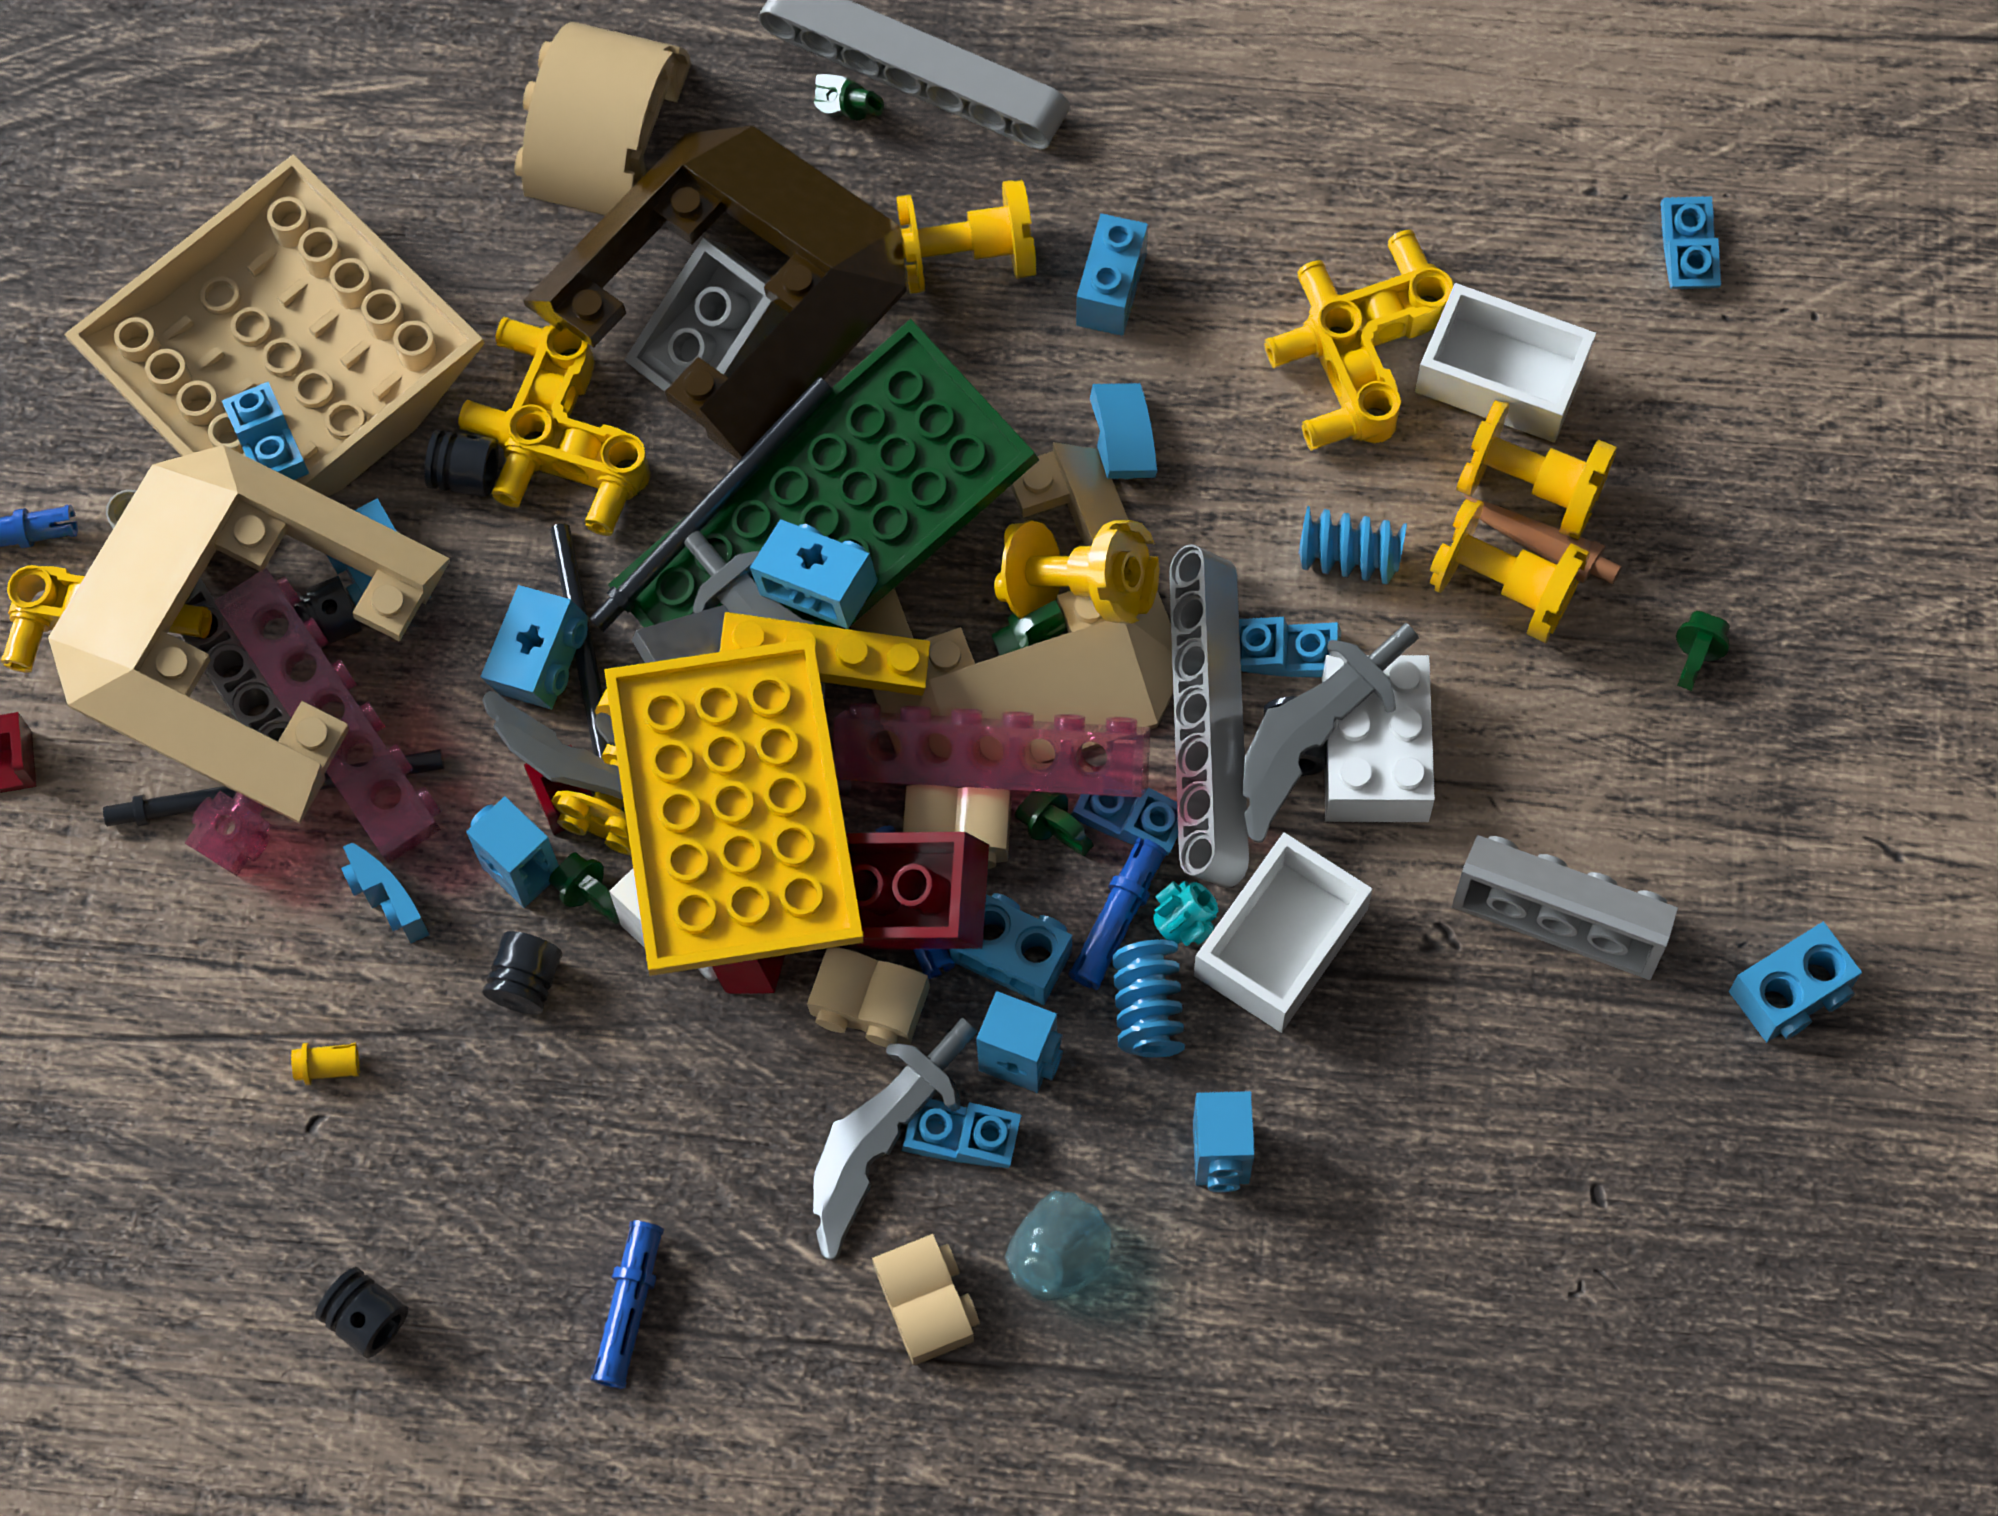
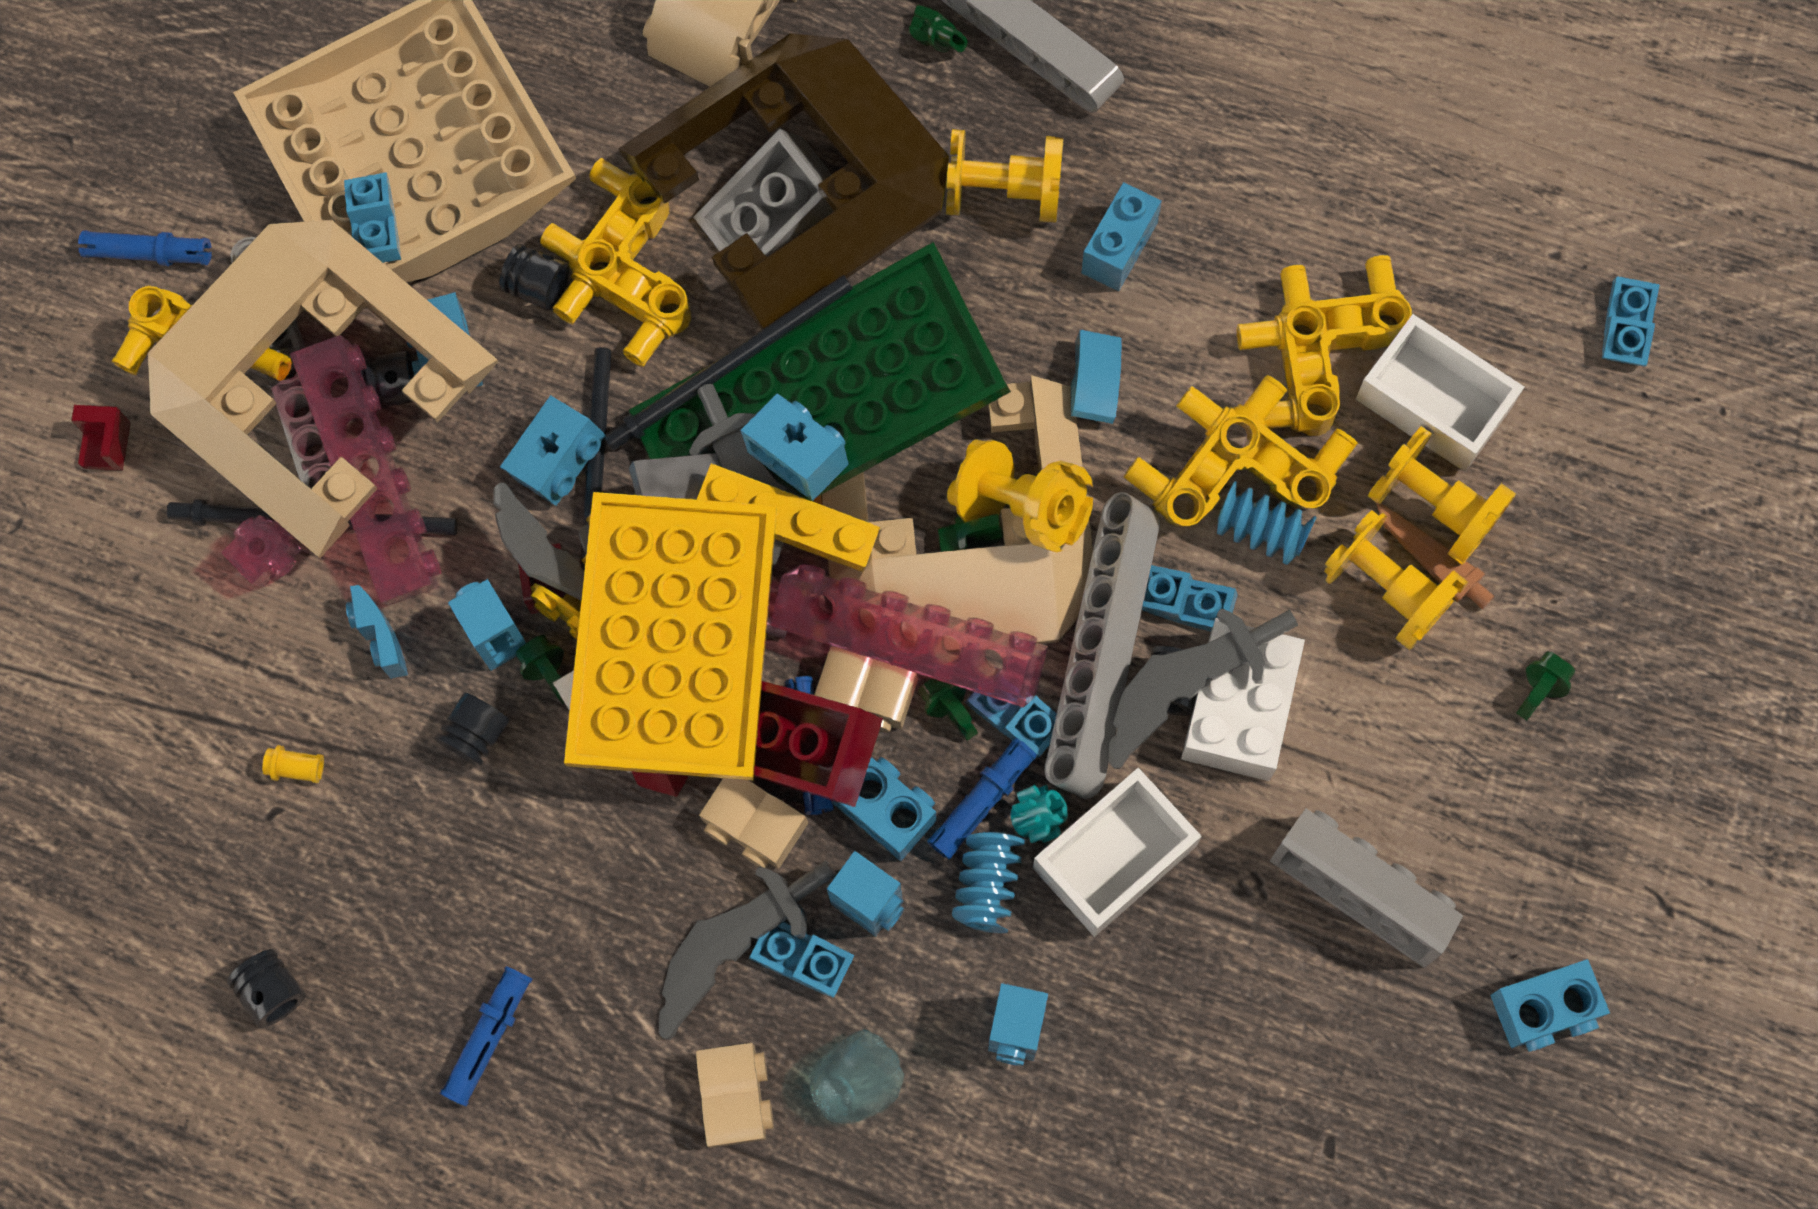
camera: 15 degrees right, 5 degrees up
none -> yellow pin [1123,375,1358,527]

